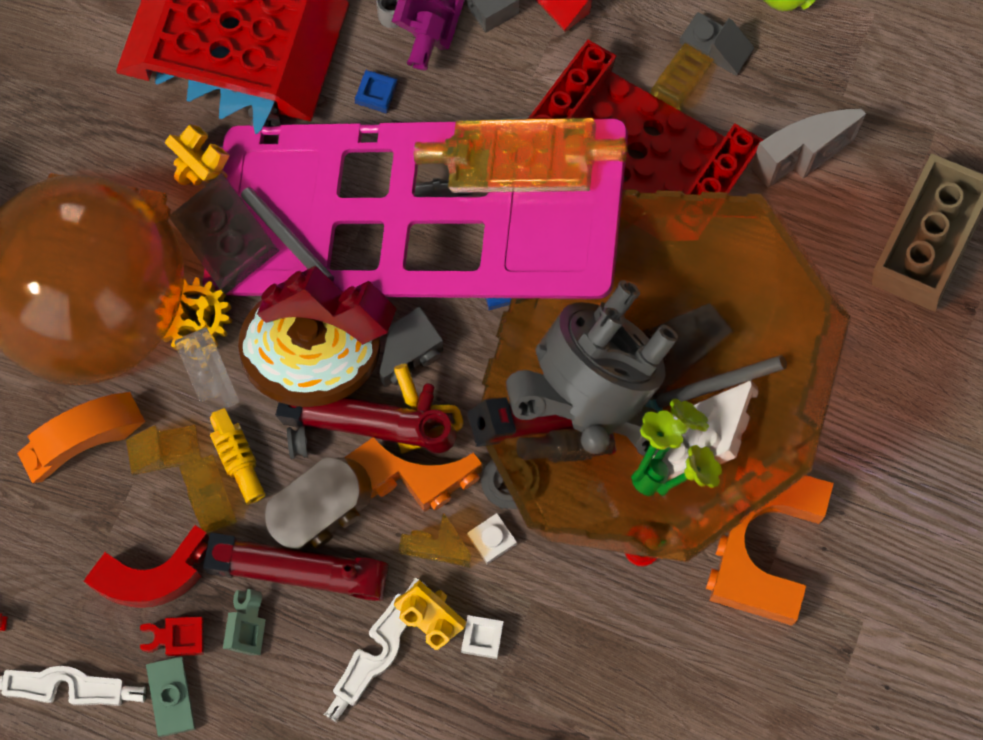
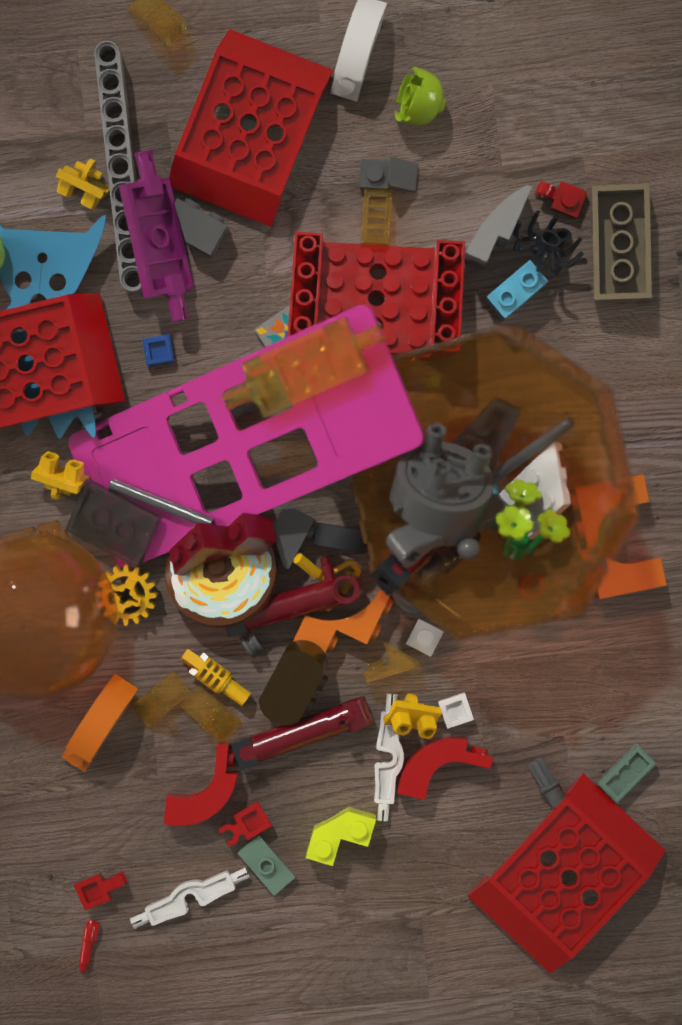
camera: 25 degrees left, 15 degrees up
clear bracket [175,327,239,408] -> none
sand green plate [223,589,266,656] -> none
none -> neon yellow brick [306,807,376,866]
none -> black tyre [314,523,369,554]
none -> red arch [397,736,493,800]
none -> medium azure brick [485,260,548,321]
none -> black animal [513,210,584,276]
none -> red plate [535,181,588,219]

